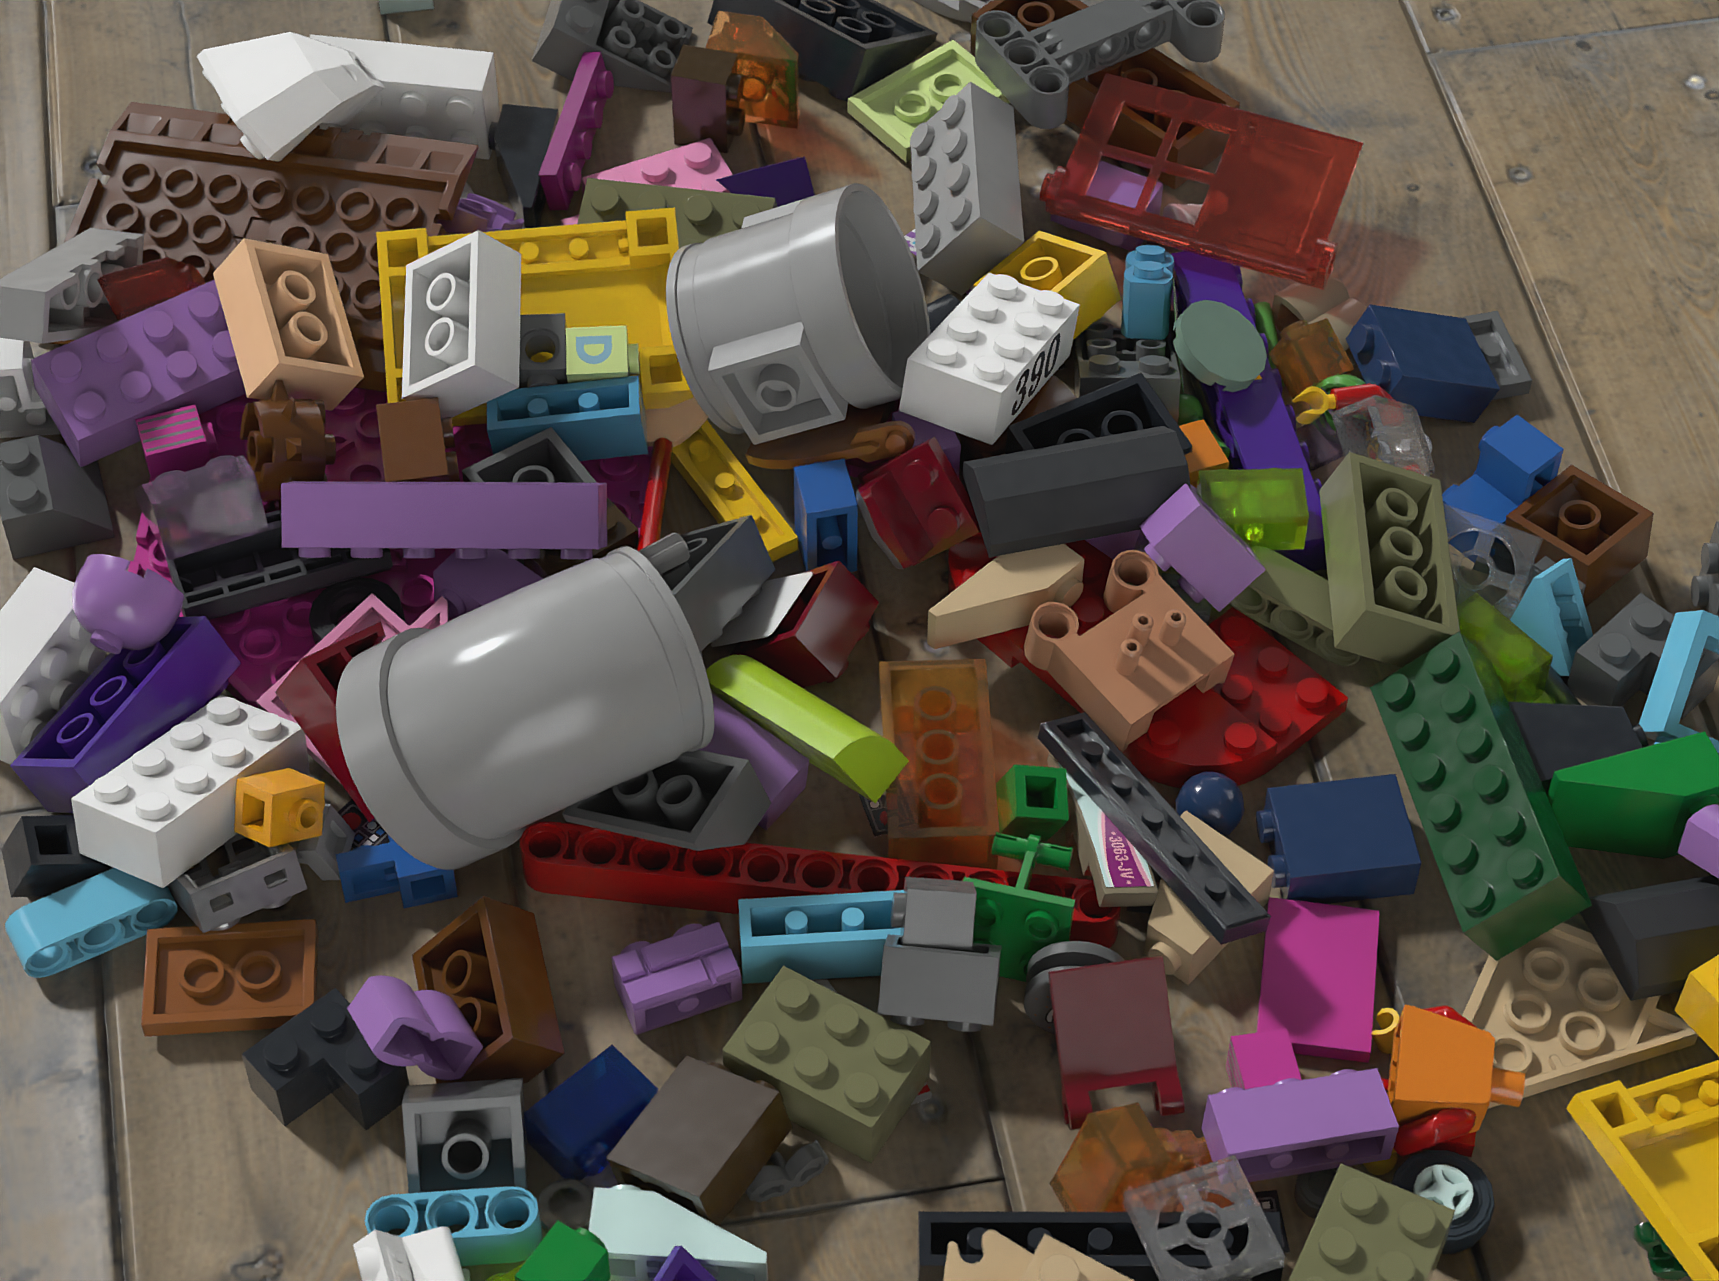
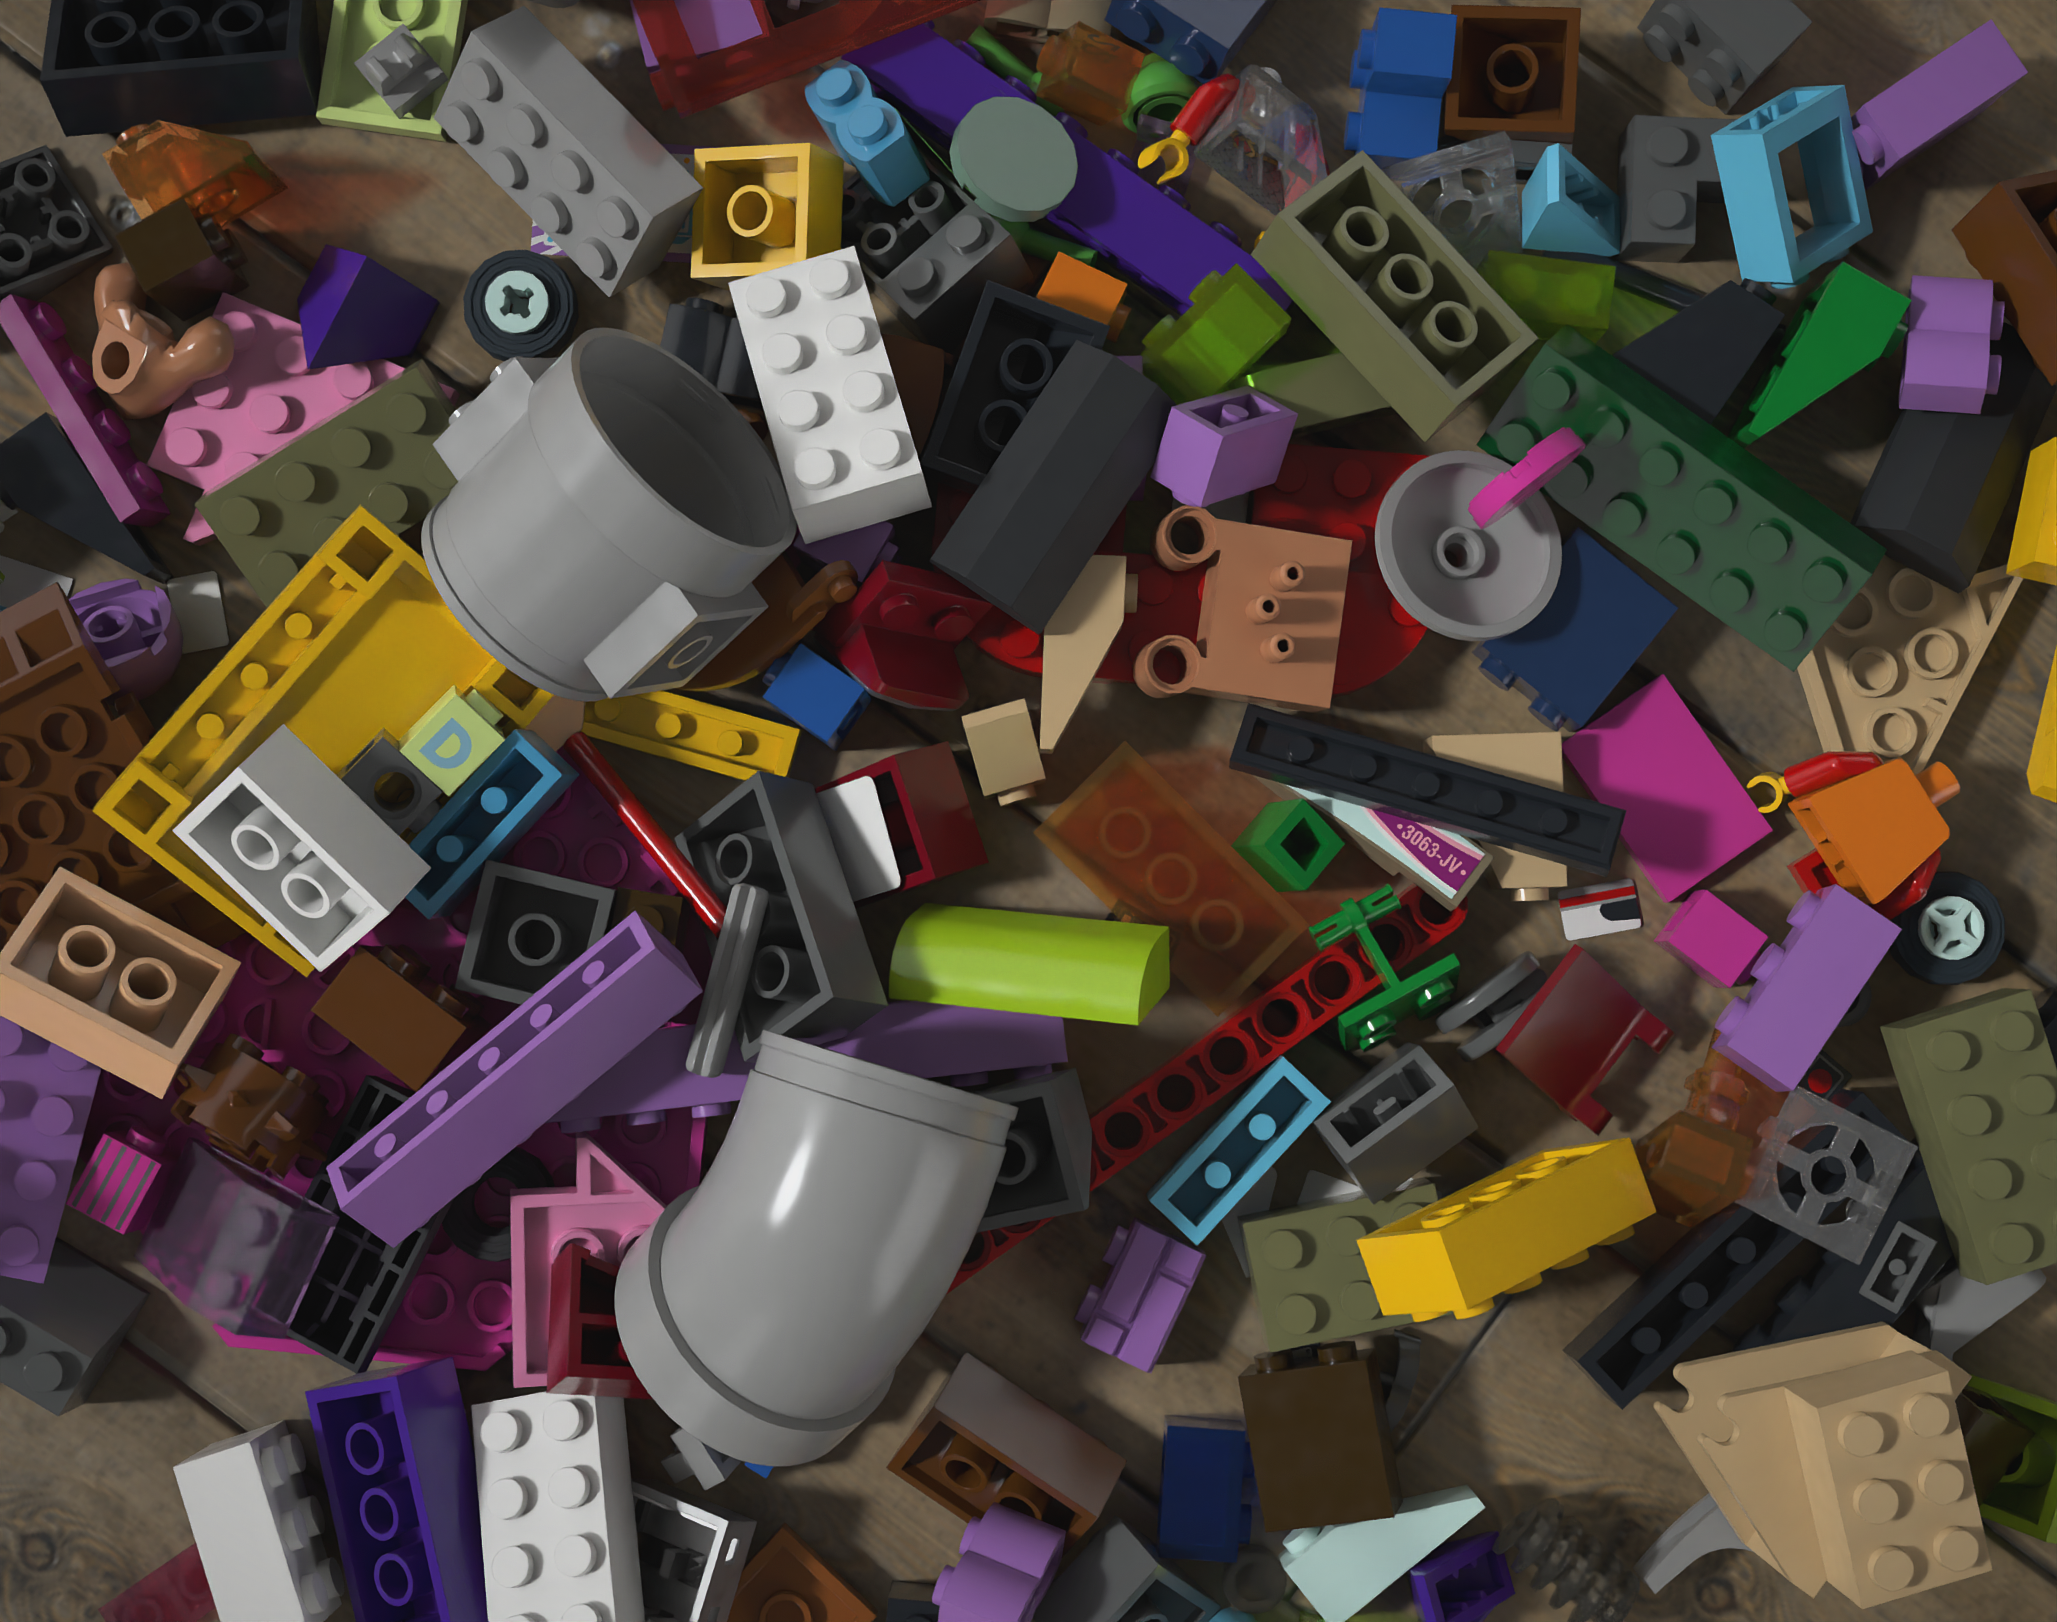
camera: 45 degrees left, 35 degrees up
medium lavender cylinder [72,554,184,654] -> none
light orange brick [234,768,325,848] -> none
dark grey brick [891,877,977,950] -> none
dark blue piece [1176,771,1245,836] -> none
none -> nougat head [92,262,235,420]
none -> light grey tile [354,24,449,119]
none -> tan slope [961,698,1046,807]
none -> yellow brick [1356,1137,1656,1322]
none -> light grey dish [1375,450,1562,641]
none -> dark pink tile [1468,427,1586,529]
none -> sticker [1558,878,1641,941]

